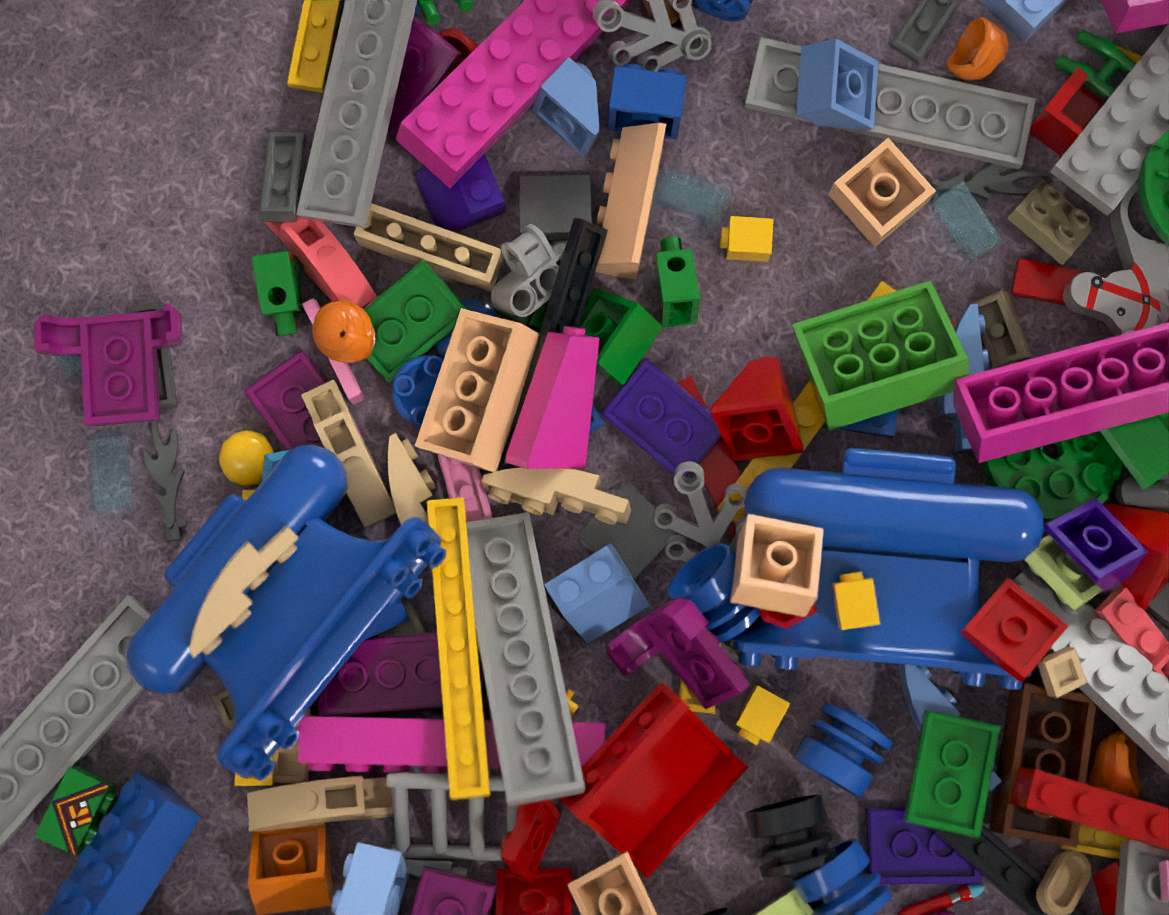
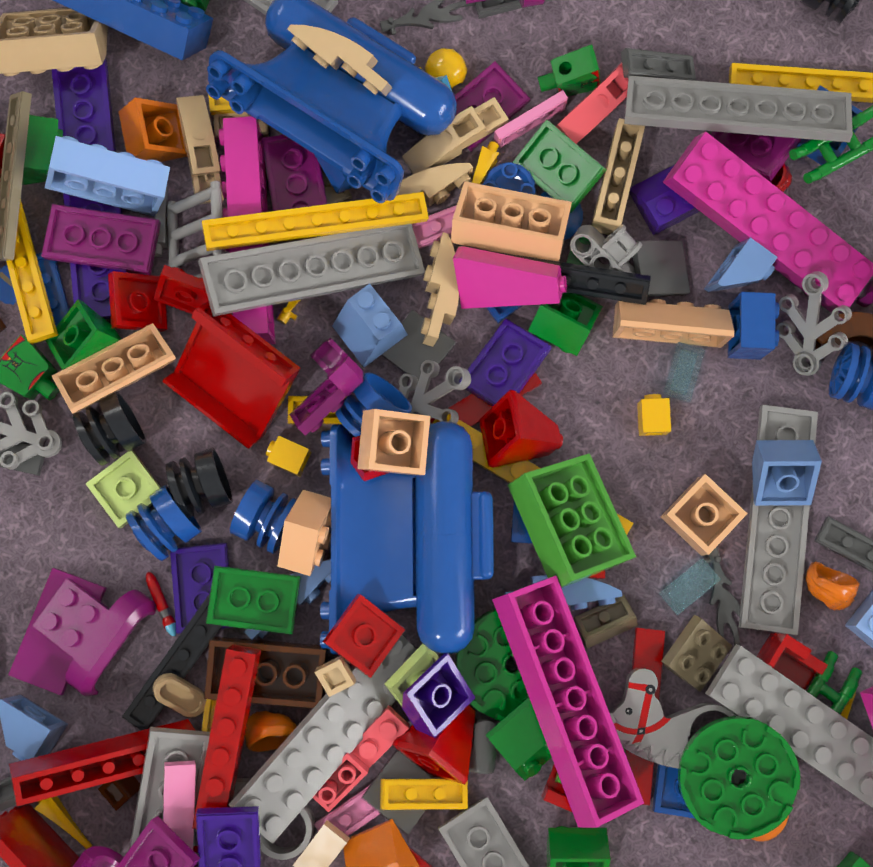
camera: 85 degrees right, 0 degrees up
orange hair [312,300,375,363] -> none
green torso [655,237,700,328] -> none
yellow brick [831,572,880,630] -> none
none -> light nougat brick [278,490,331,576]
none -> yellow piece [471,141,499,184]

